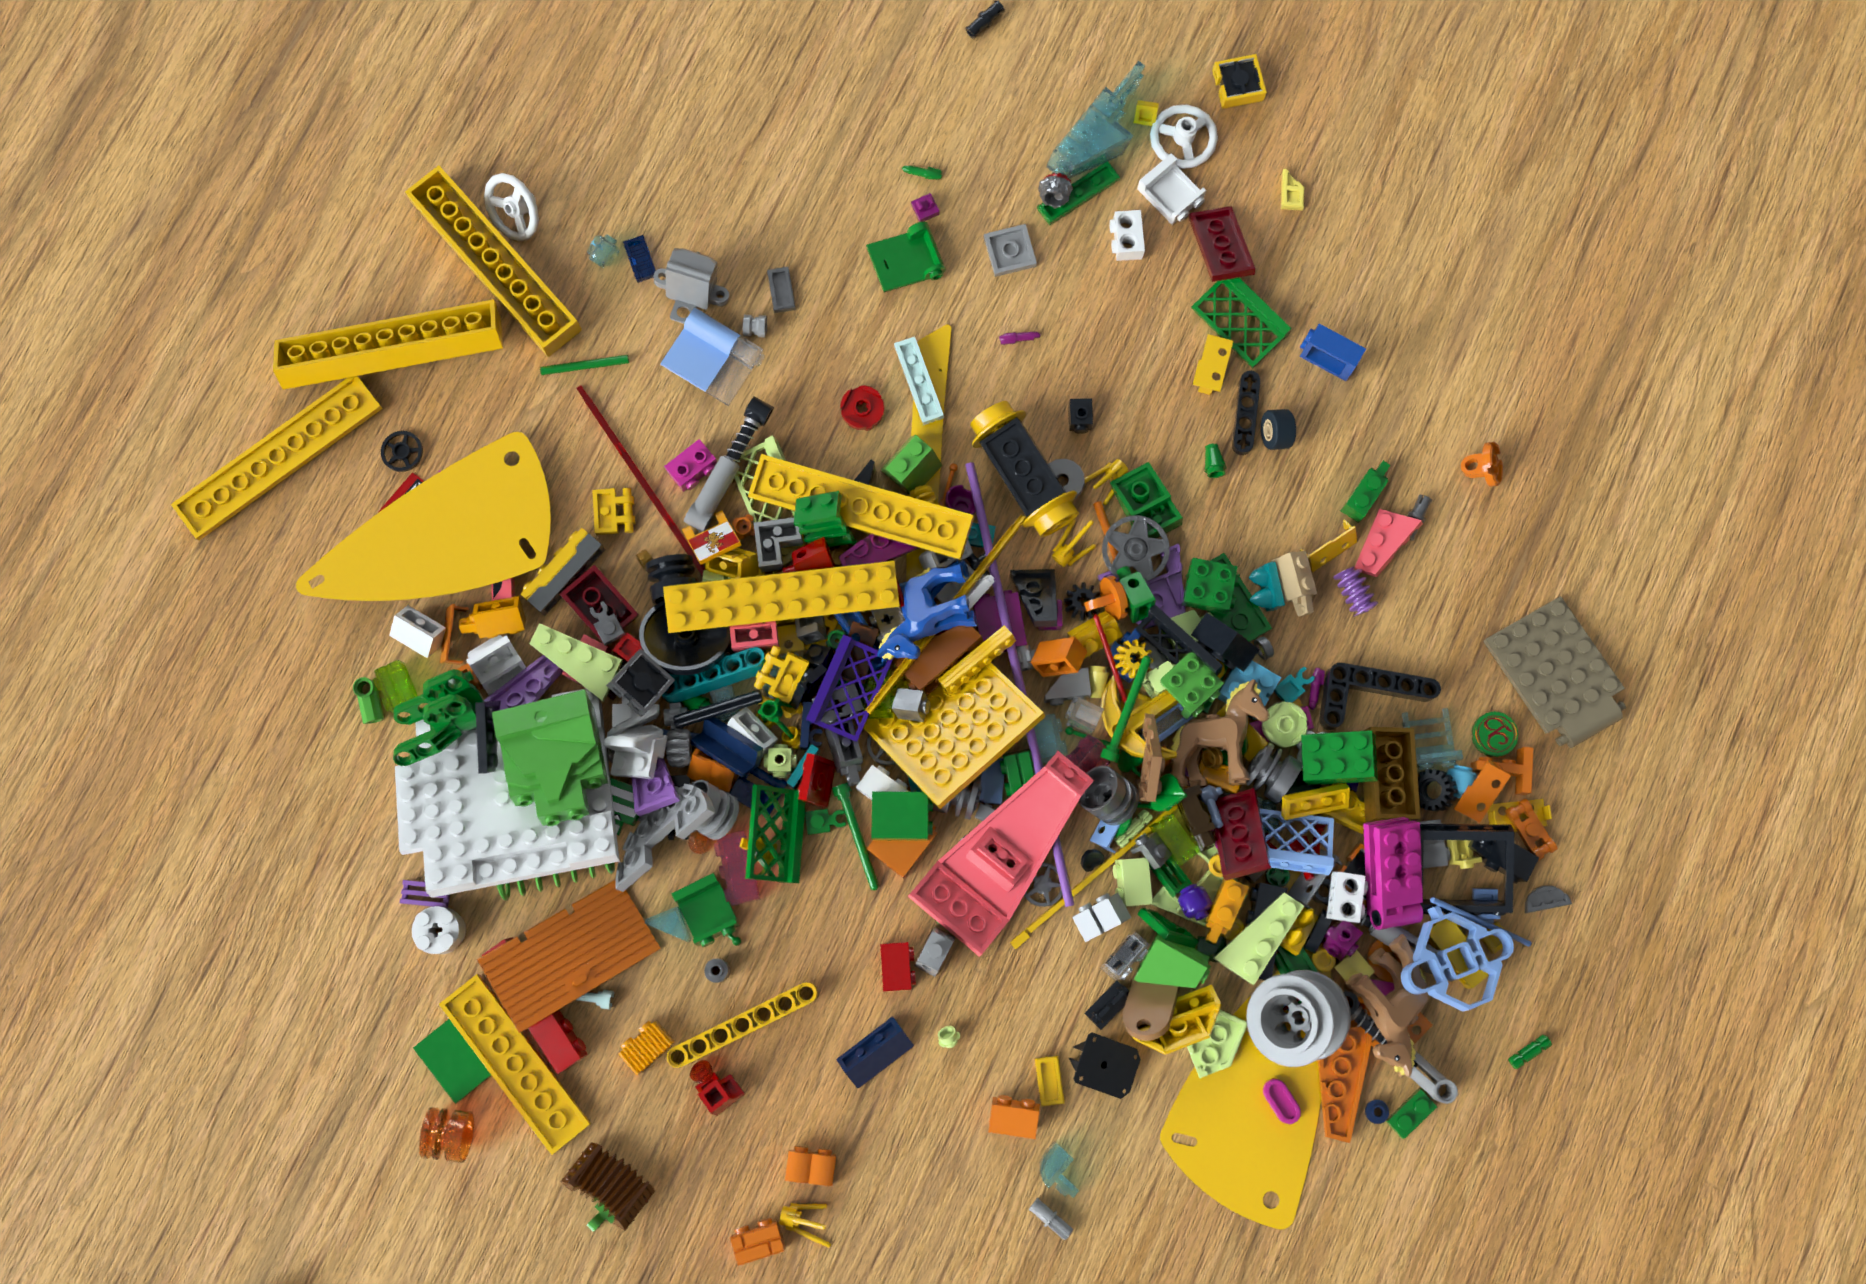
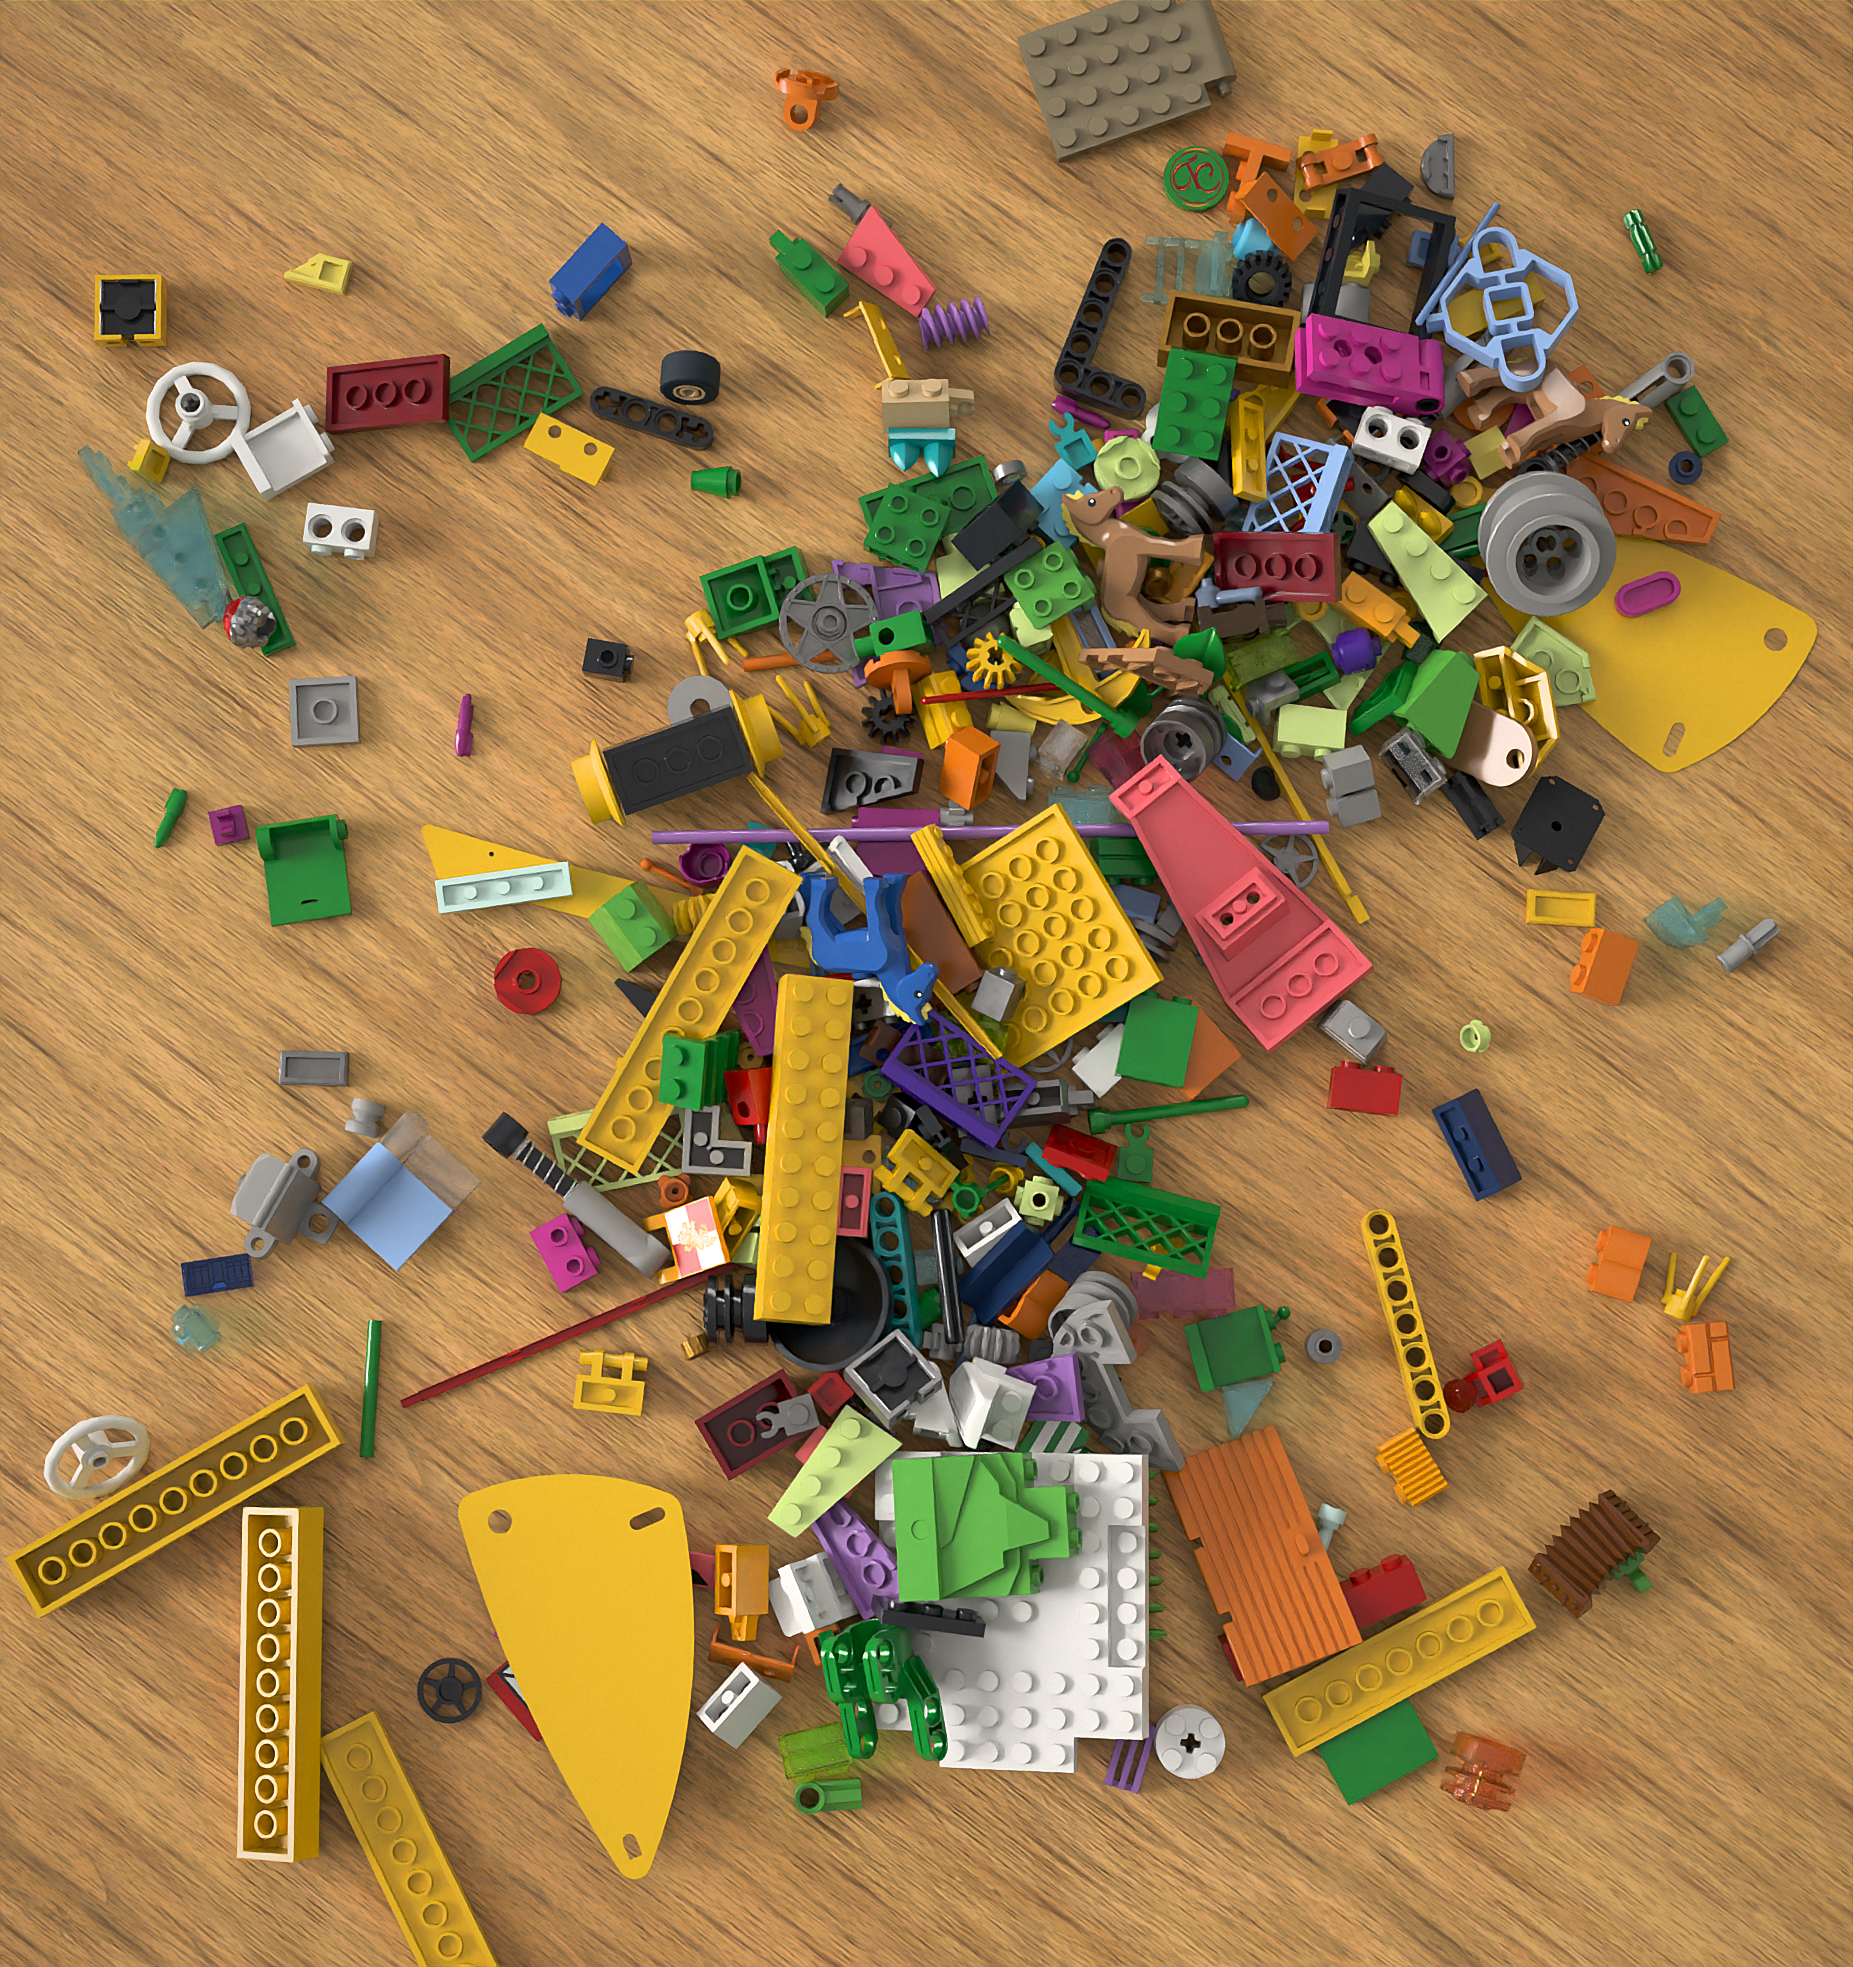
camera: 75 degrees left, 5 degrees up
dark grey piece [521,528,605,616] -> none

